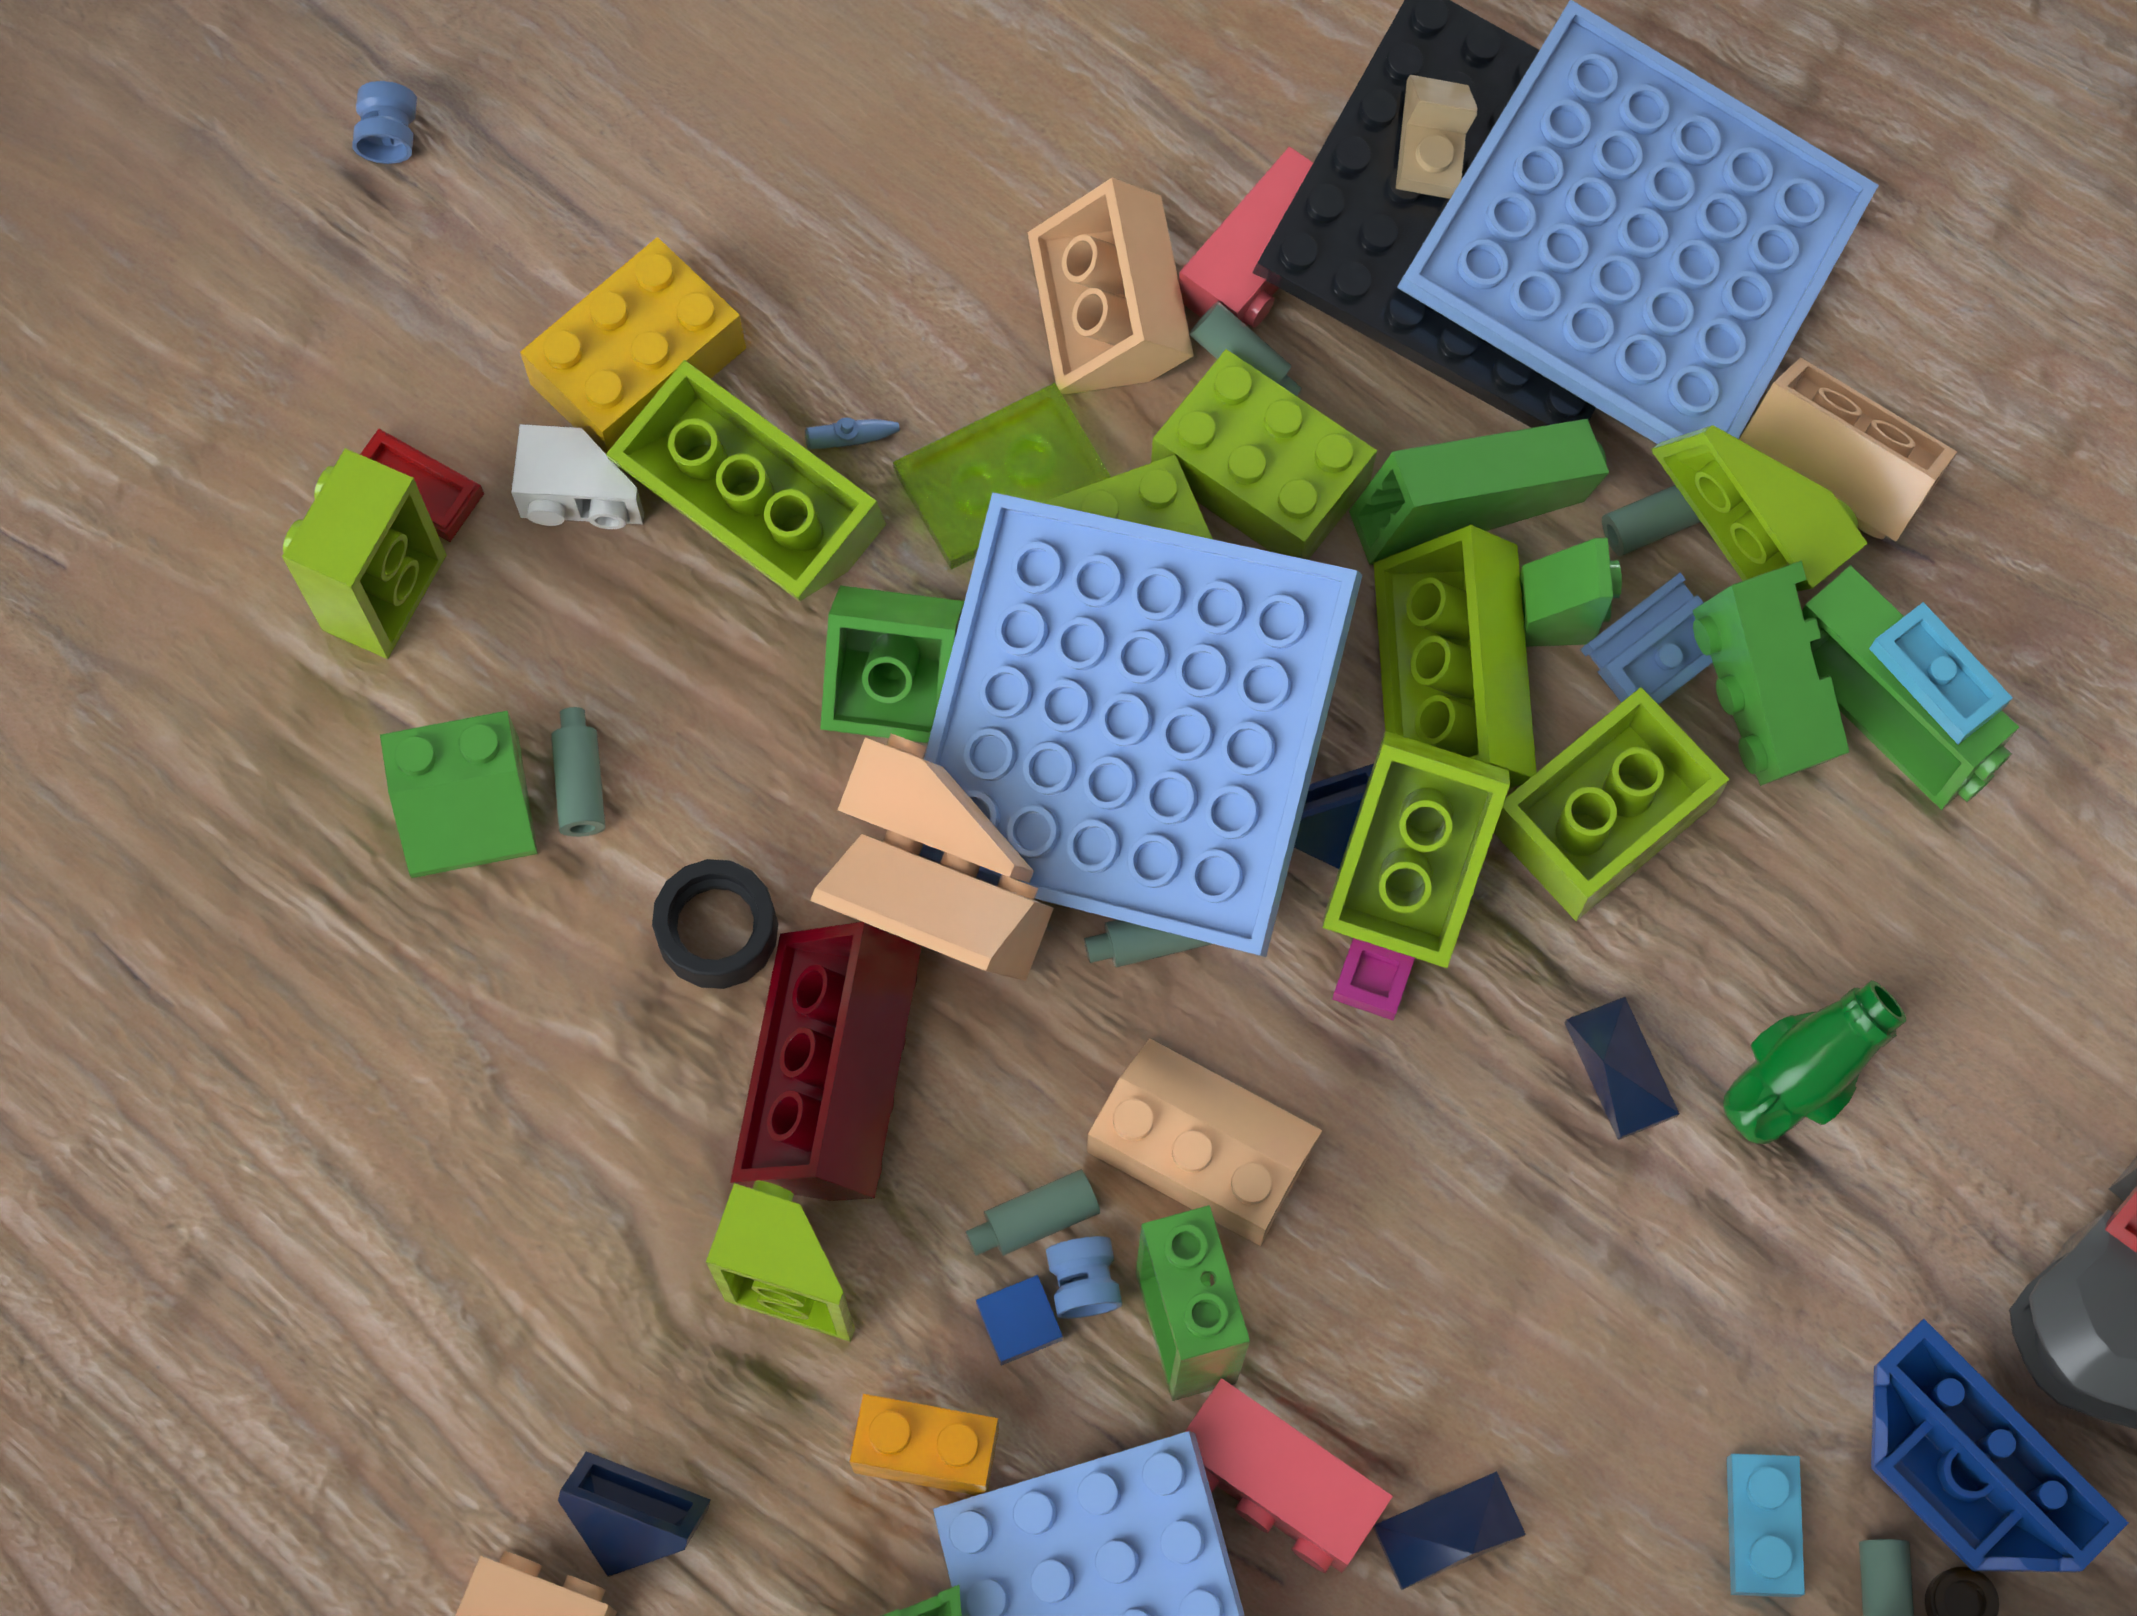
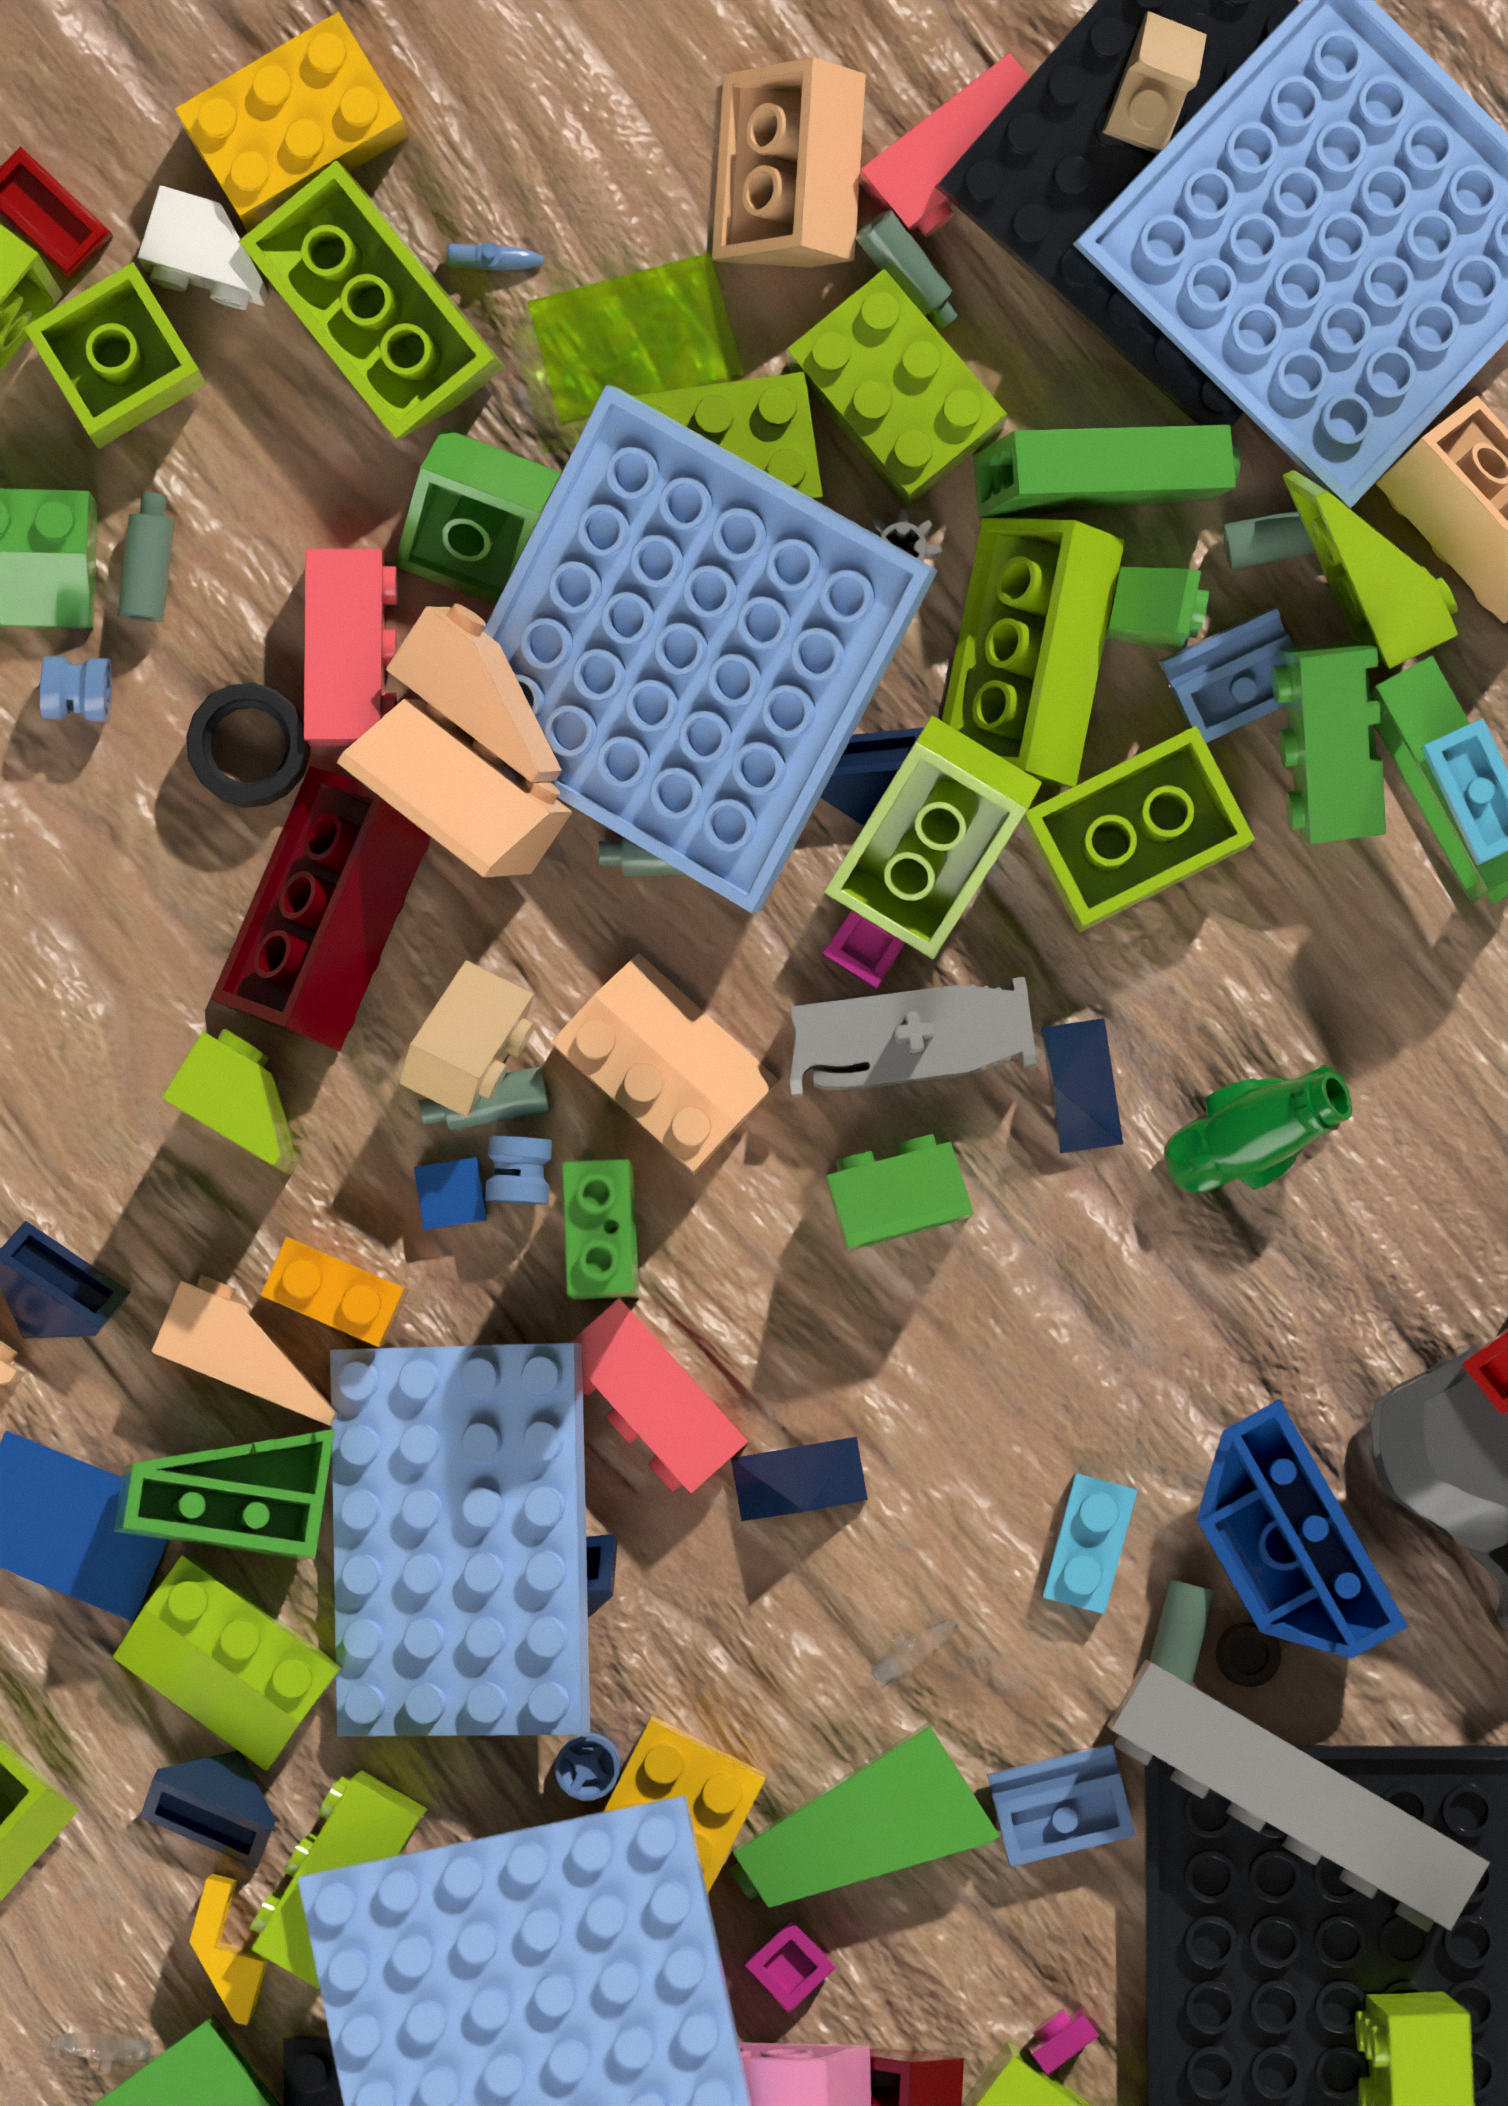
camera: 15 degrees right, 15 degrees up
none -> lime brick [23,262,207,449]
none -> medium blue wheel [40,656,112,722]
none -> light nougat slope [151,1274,337,1426]
none -> coral brick [304,549,398,747]
none -> tan brick [399,960,535,1118]
none -> light grey piece [789,977,1037,1098]
none -> bright green slope [826,1134,974,1252]

